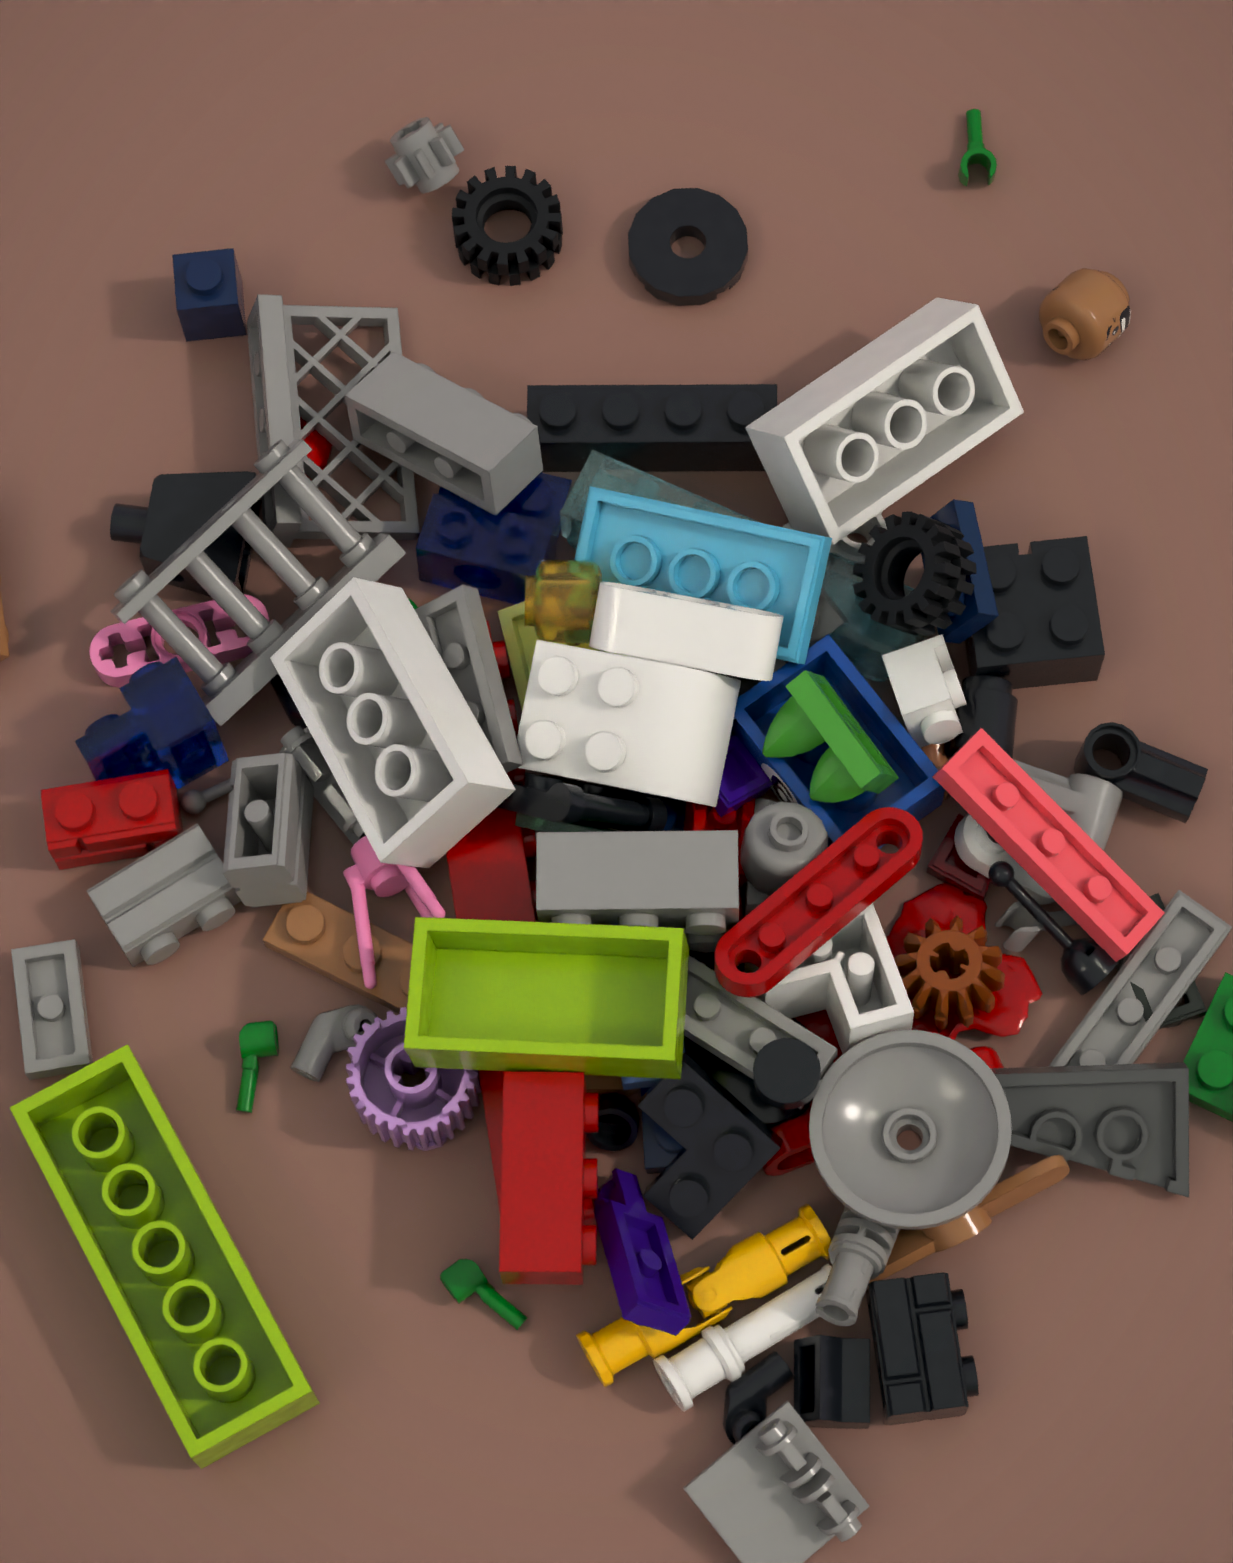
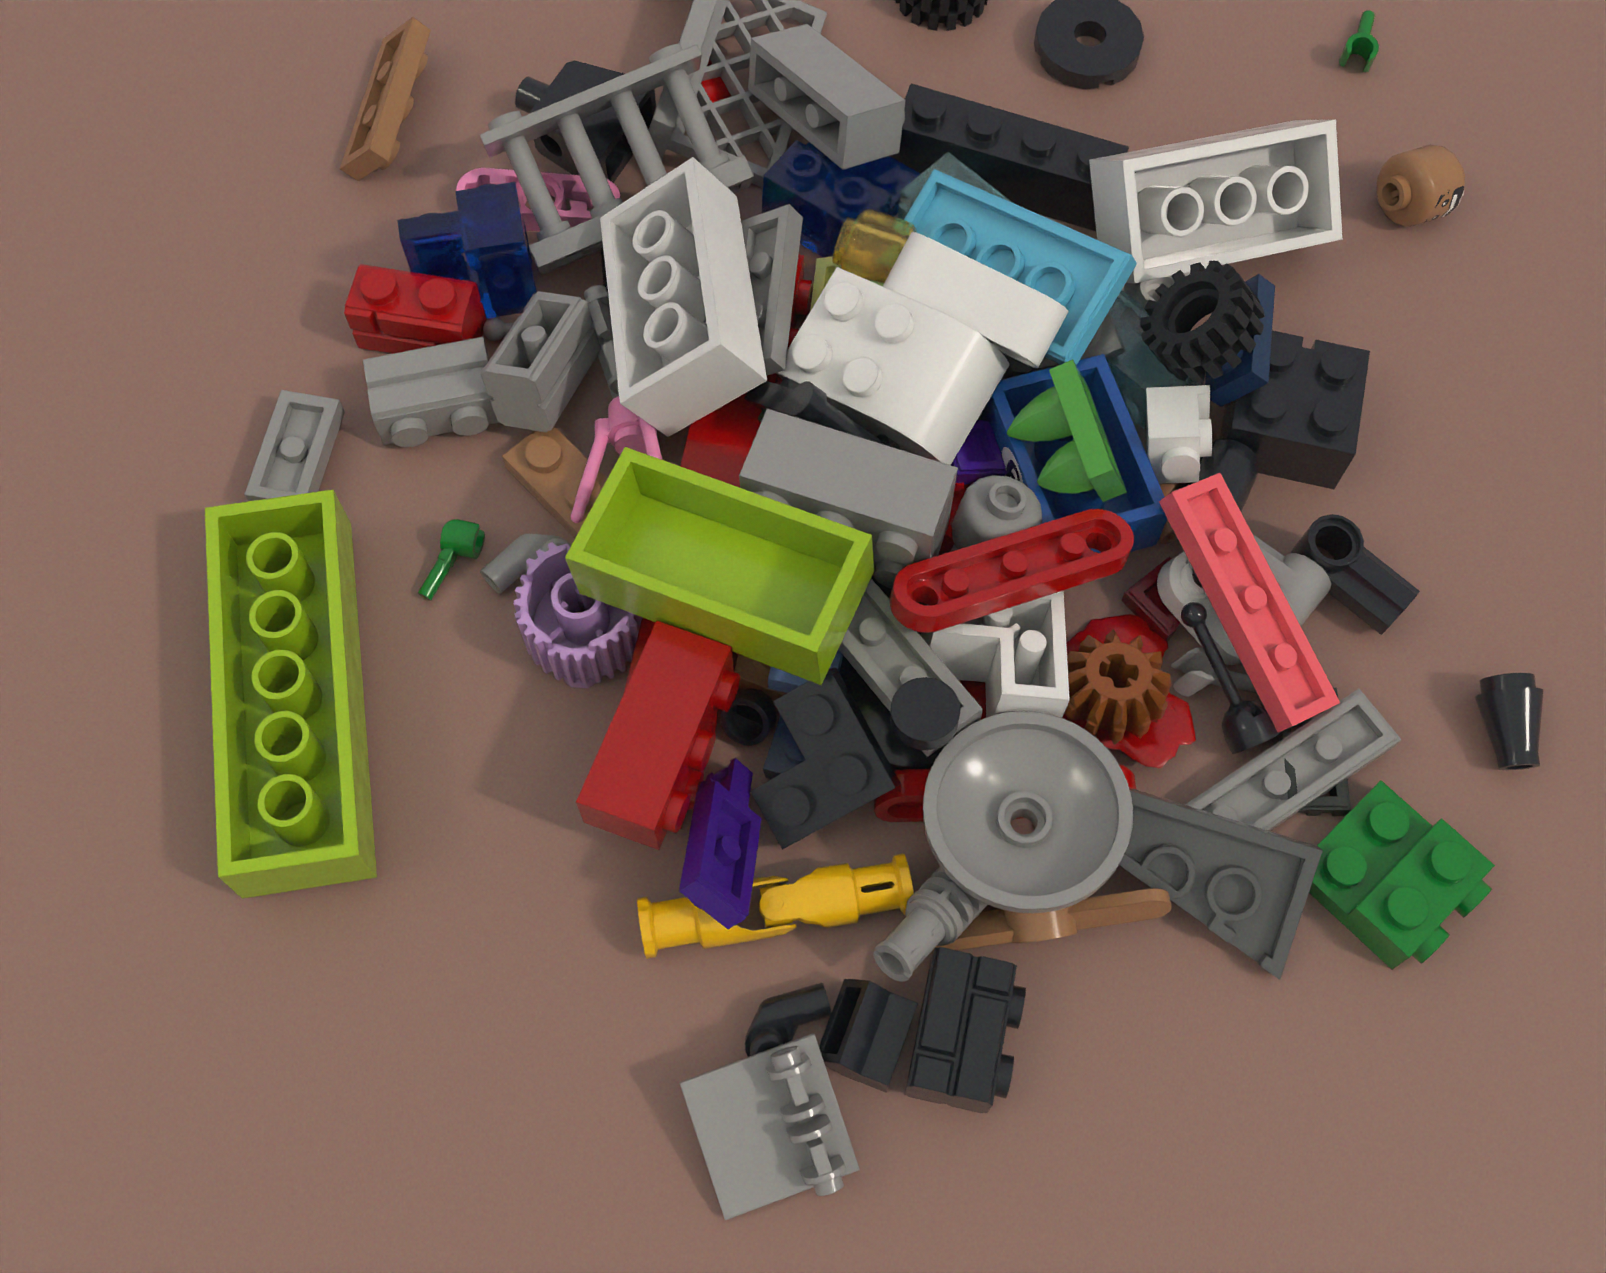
camera: 15 degrees right, 5 degrees down
green hand [440,1259,528,1330] -> none
white pin [653,1264,832,1412] -> none

